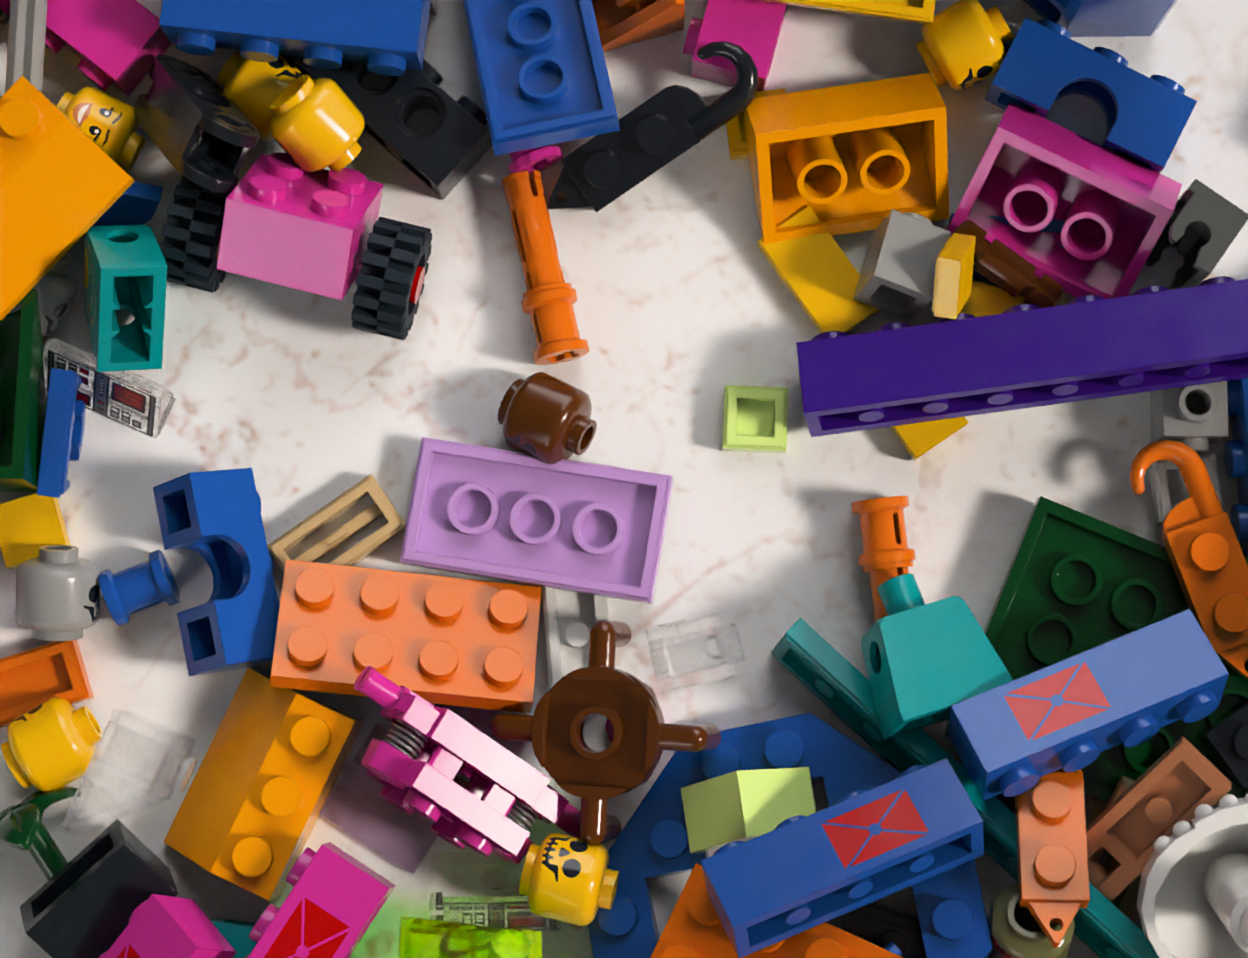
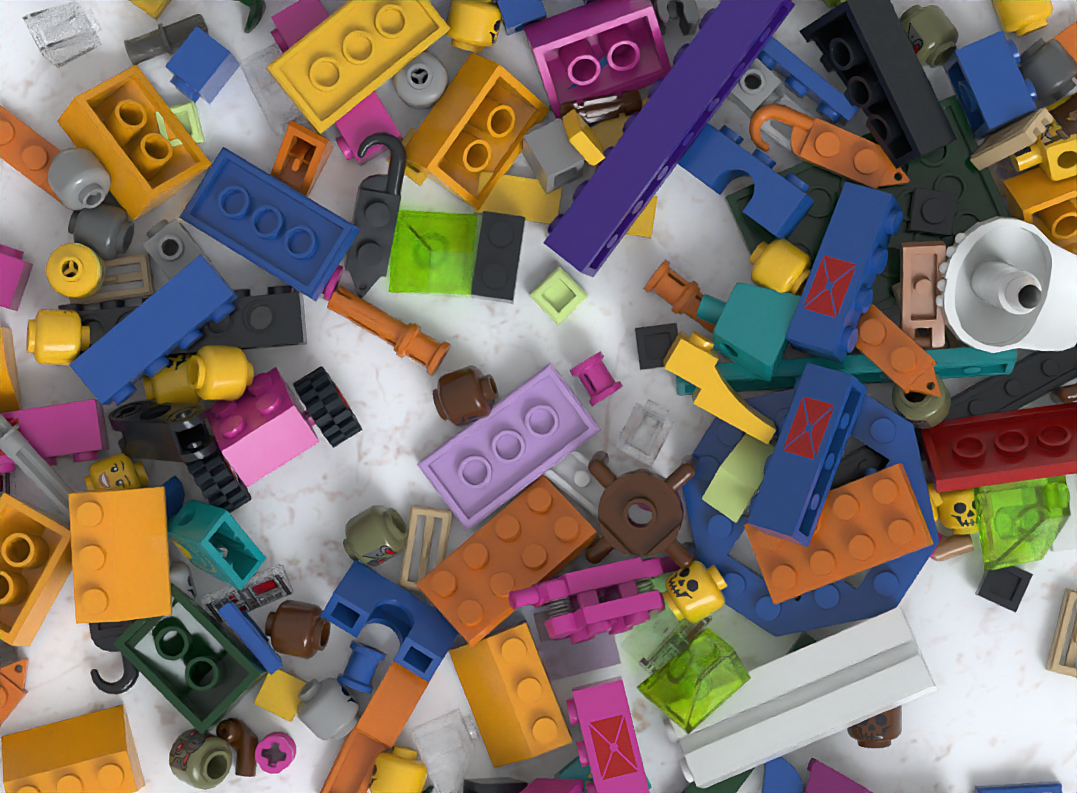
camera: 50 degrees left, 5 degrees up
none -> reddish brown head [265,600,331,659]
none -> olive head [343,505,408,567]
none -> orange slope [354,661,436,750]
none -> clear neon green slope [389,210,477,298]
none -> light grey head [393,51,448,109]
none -> black brick [471,211,525,304]
none -> dark pink bush [570,351,623,406]
none -> black plate [634,323,678,370]
none -> yellow slope [663,331,776,445]
none -> blue arch [678,123,815,239]
none -> yellow head [749,238,812,296]

